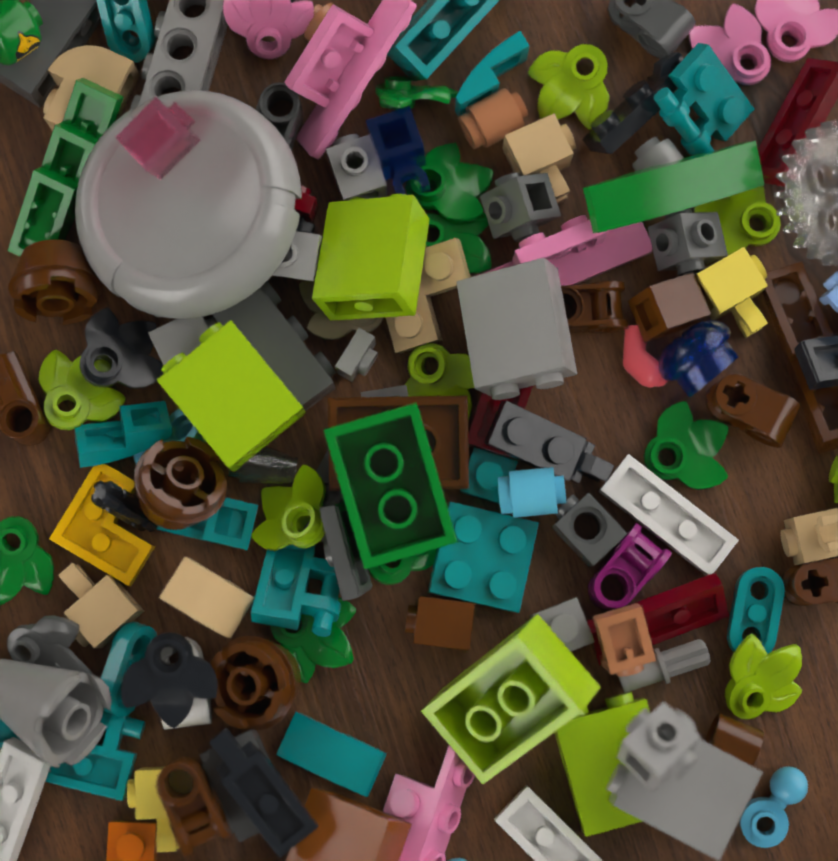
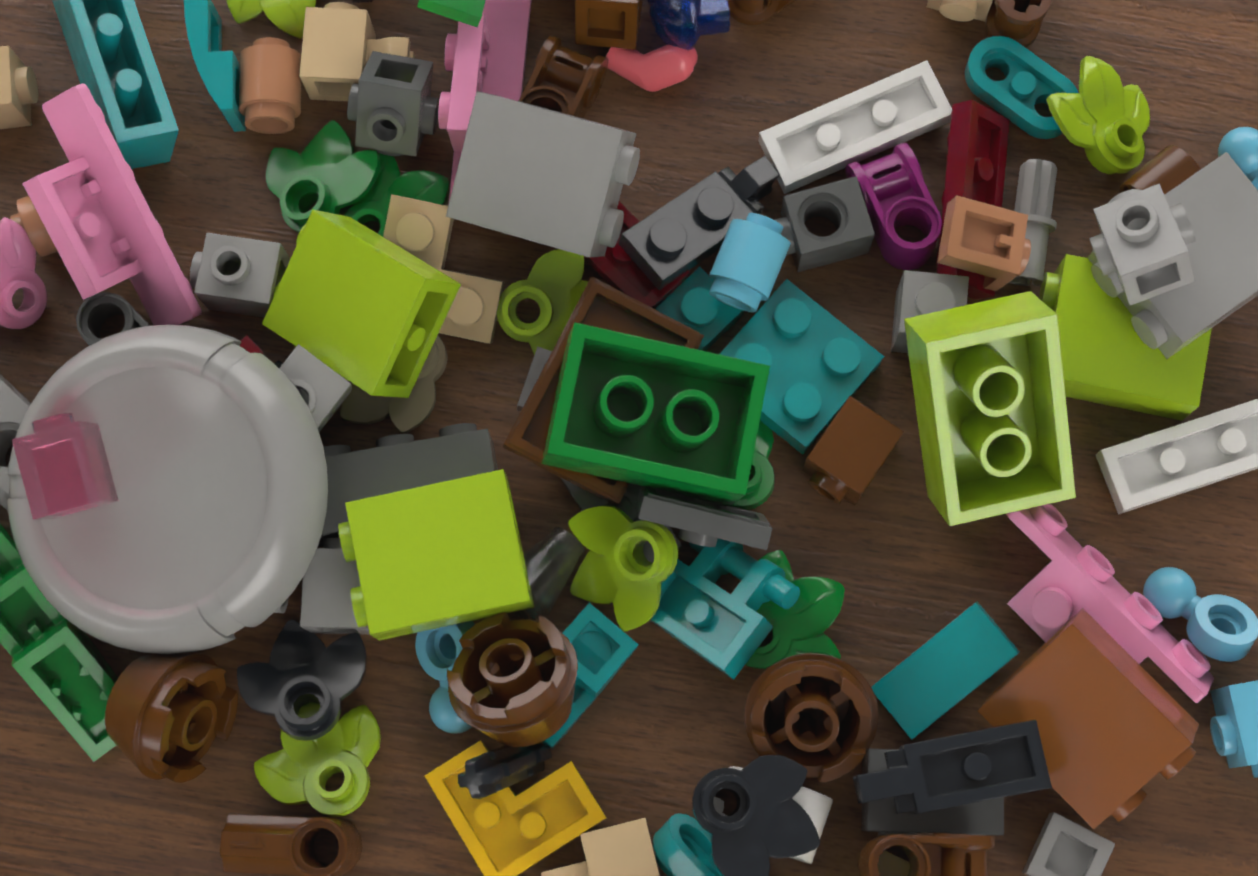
camera: 55 degrees left, 5 degrees down
teal slope [74,401,172,468] -> none
tan brick [159,556,255,639] -> none
light grey plate [335,327,378,382] -> none
clear blue brick [366,106,430,194] -> none
green plate [375,76,458,110] -> none
green plate [644,401,729,490] -> none

